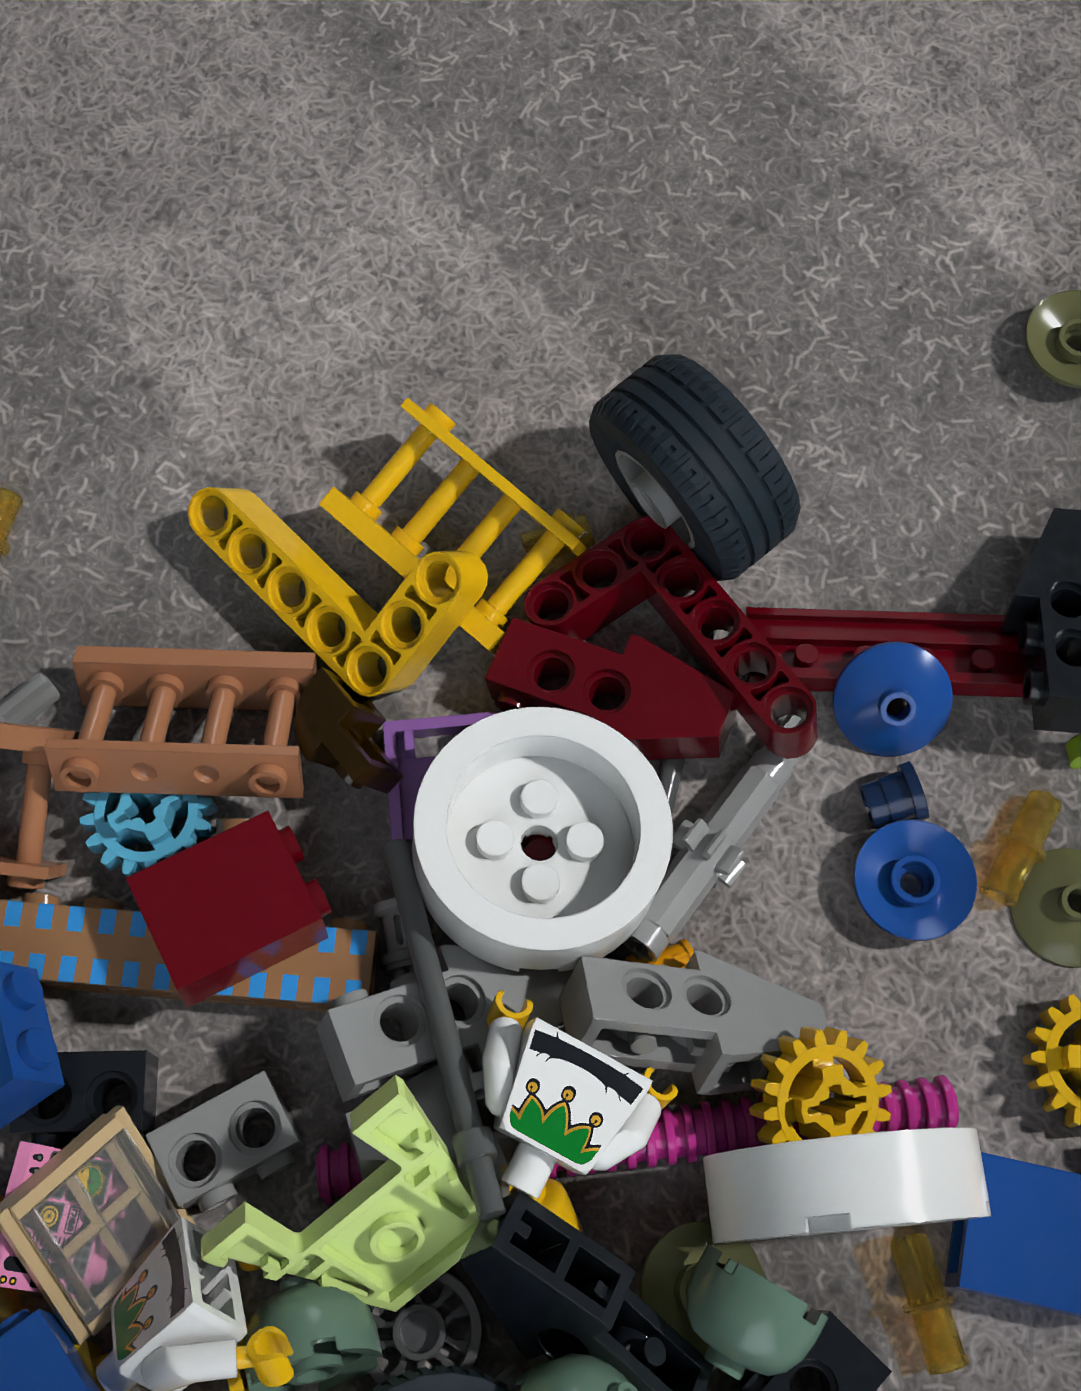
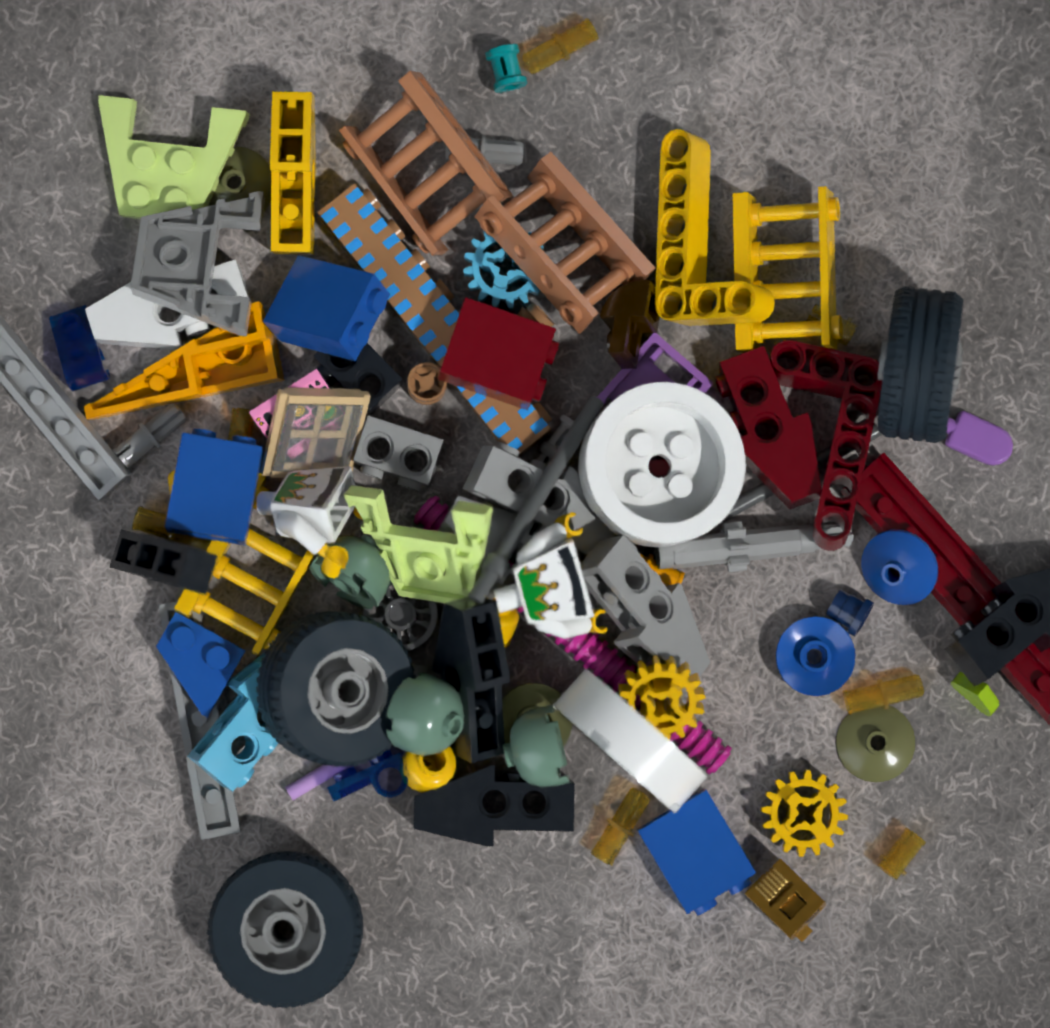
camera: 50 degrees right, 15 degrees up
none -> medium nougat wheel [407,362,447,405]
none -> medium lavender piece [945,411,1013,466]

